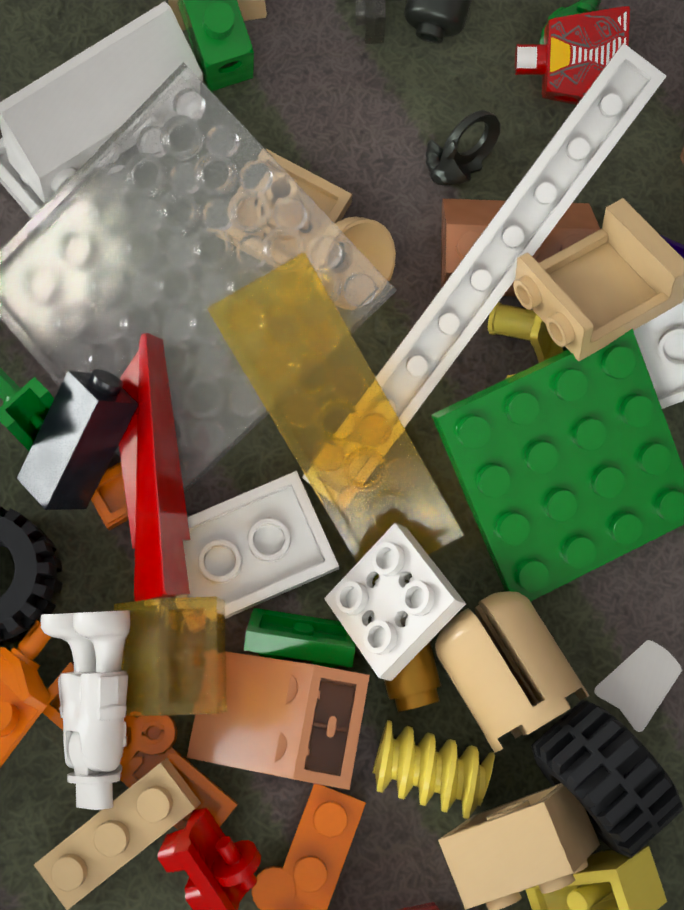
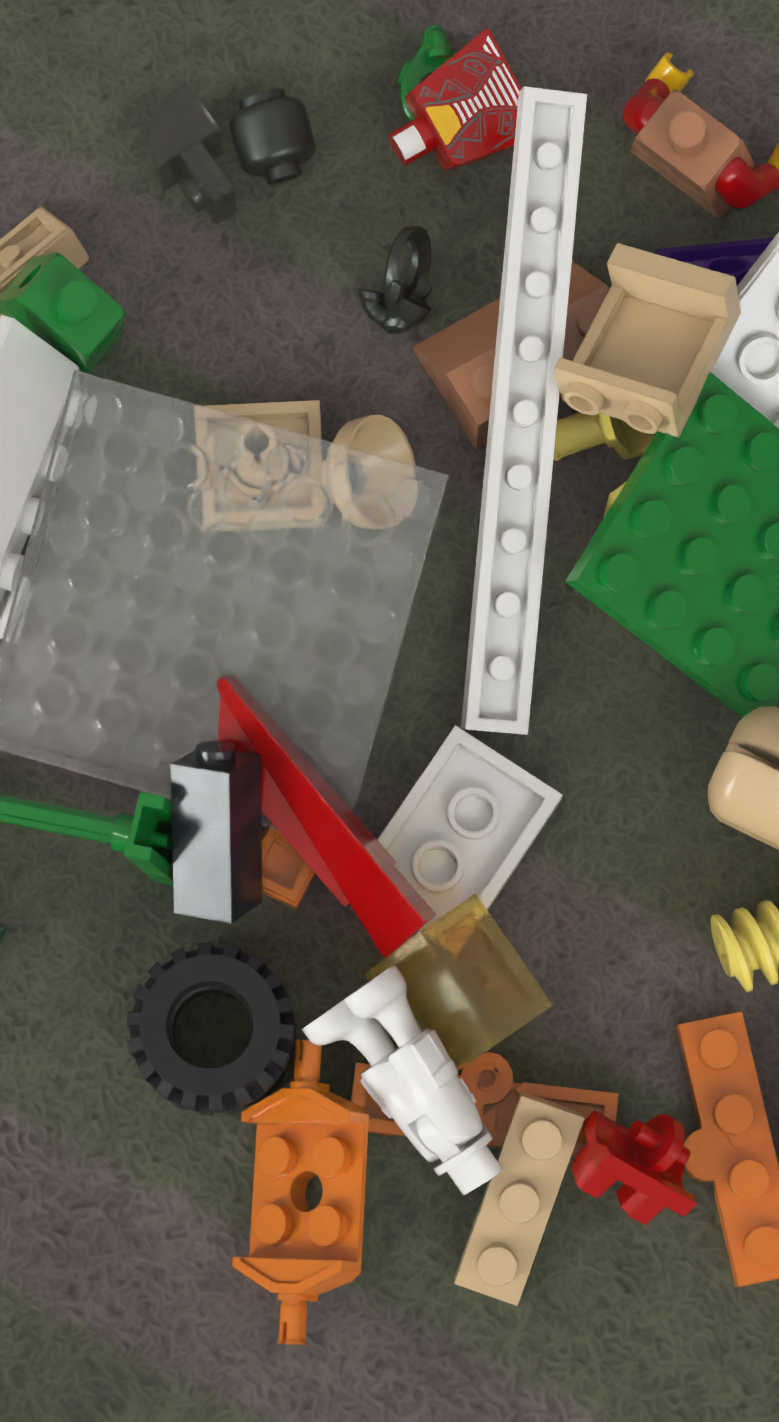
camera: 30 degrees left, 0 degrees up
nougat slope [186,649,370,790] -> none
clear yellow plate [207,251,464,585] -> none
green plate [244,608,356,668] -> none
white plate [324,523,466,681] -> none
pearl gold brick [384,642,441,712] -> none

